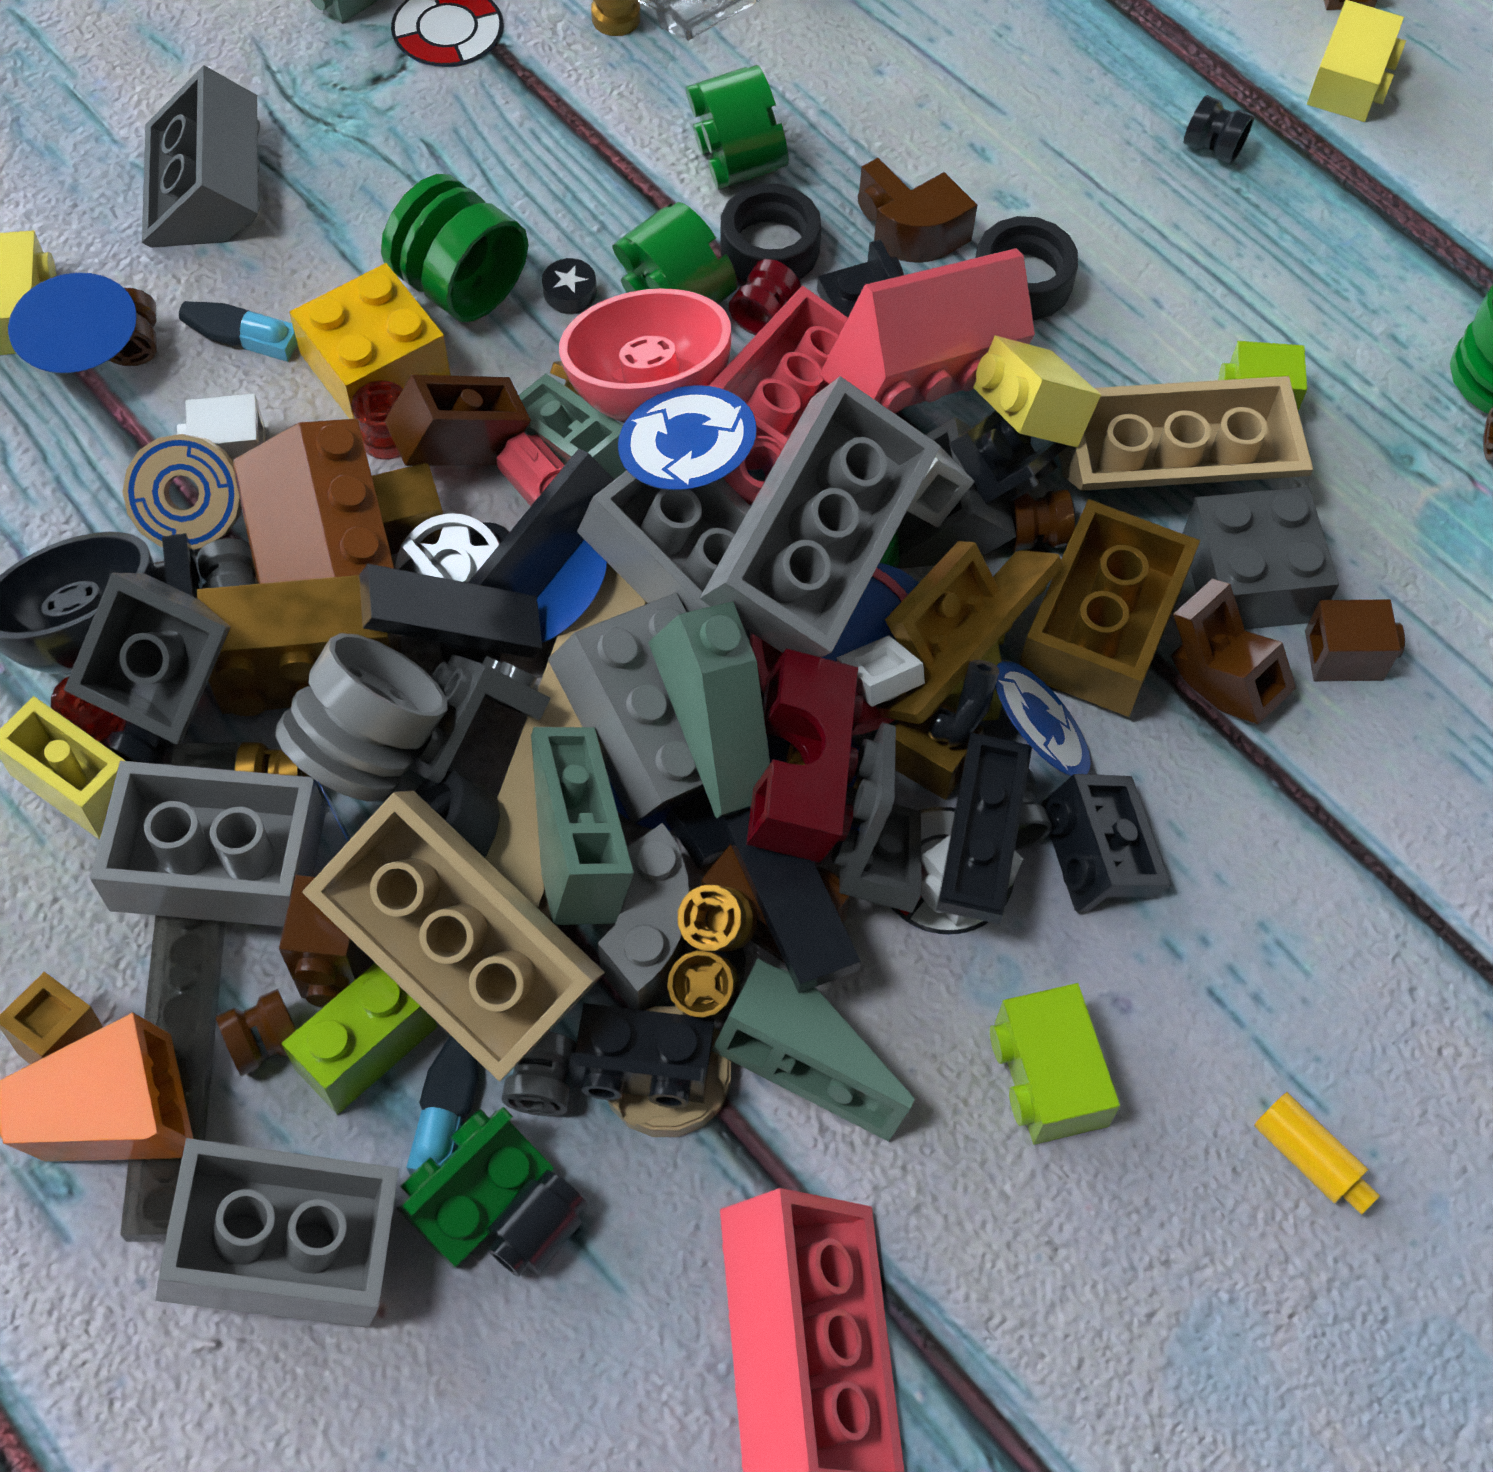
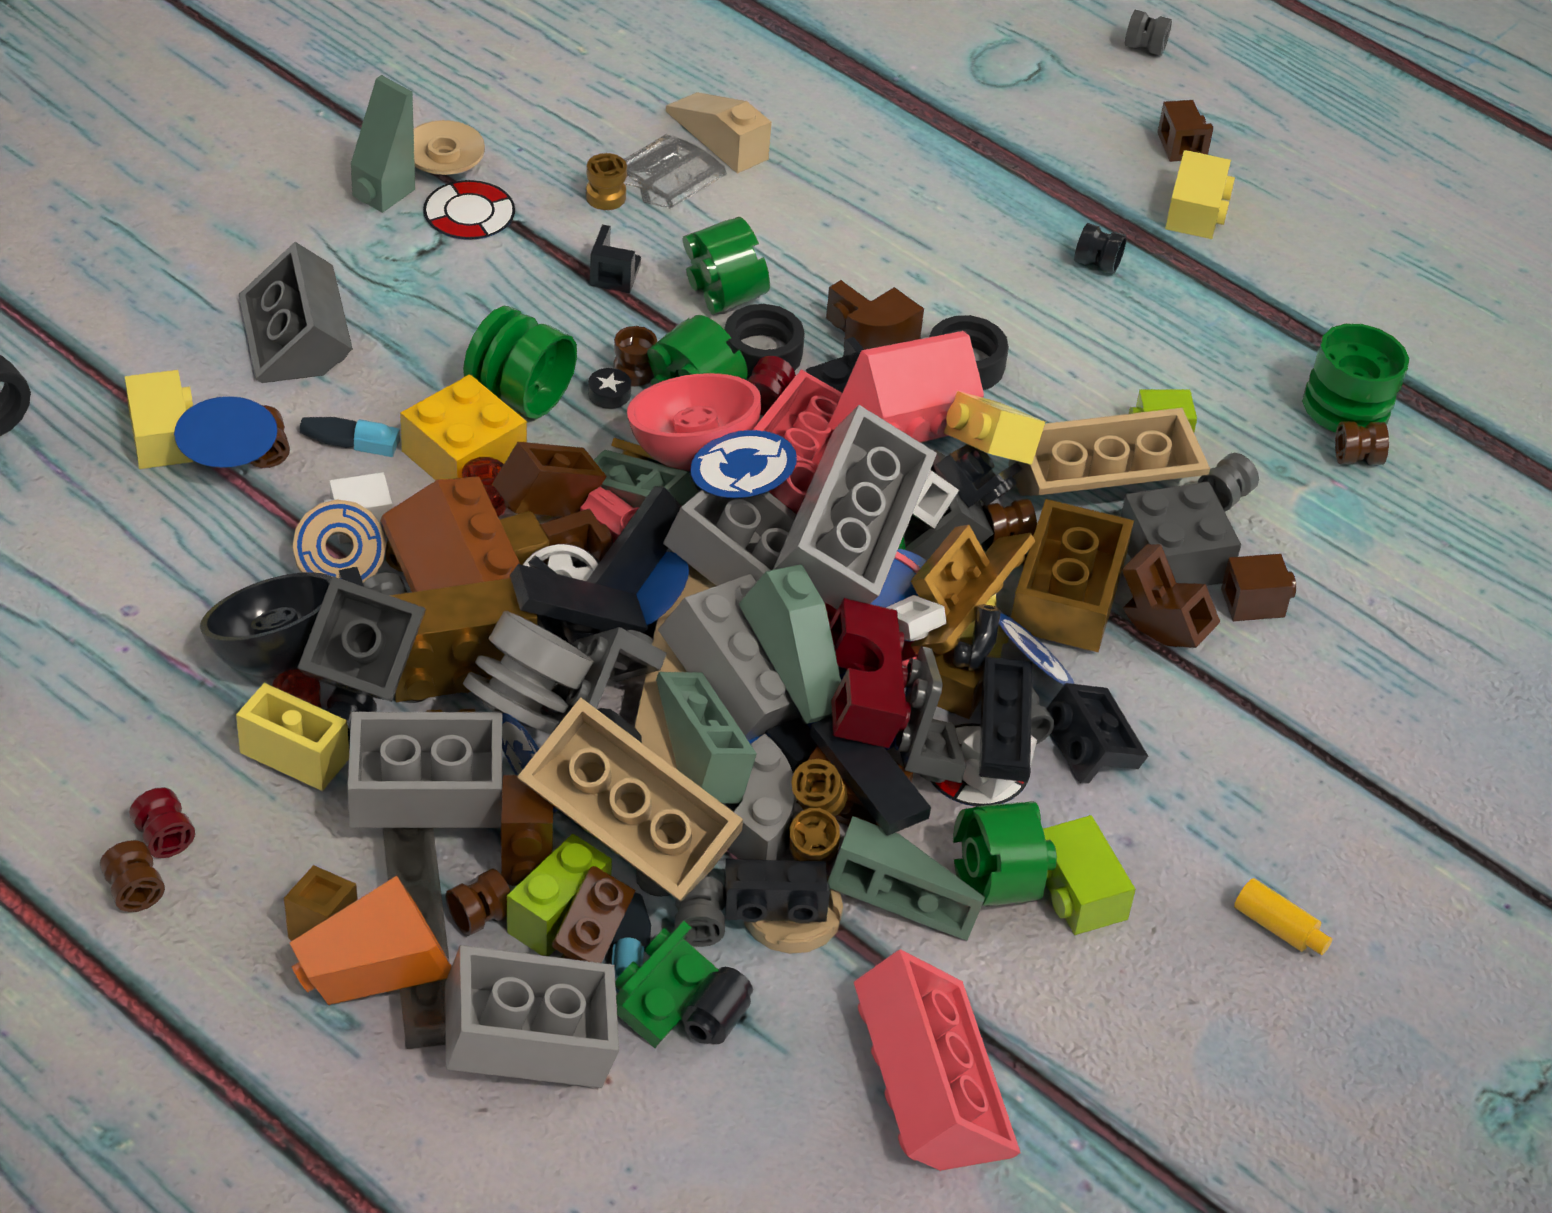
camera: 10 degrees left, 15 degrees down
none -> reddish brown bracket [540,508,613,561]
none -> reddish brown bracket [552,866,636,963]
none -> black panel [590,224,641,293]
none -> reddish brown wheel [613,326,657,387]
none -> green brick [953,801,1057,906]
none -> dark grey wheel [1198,452,1259,512]

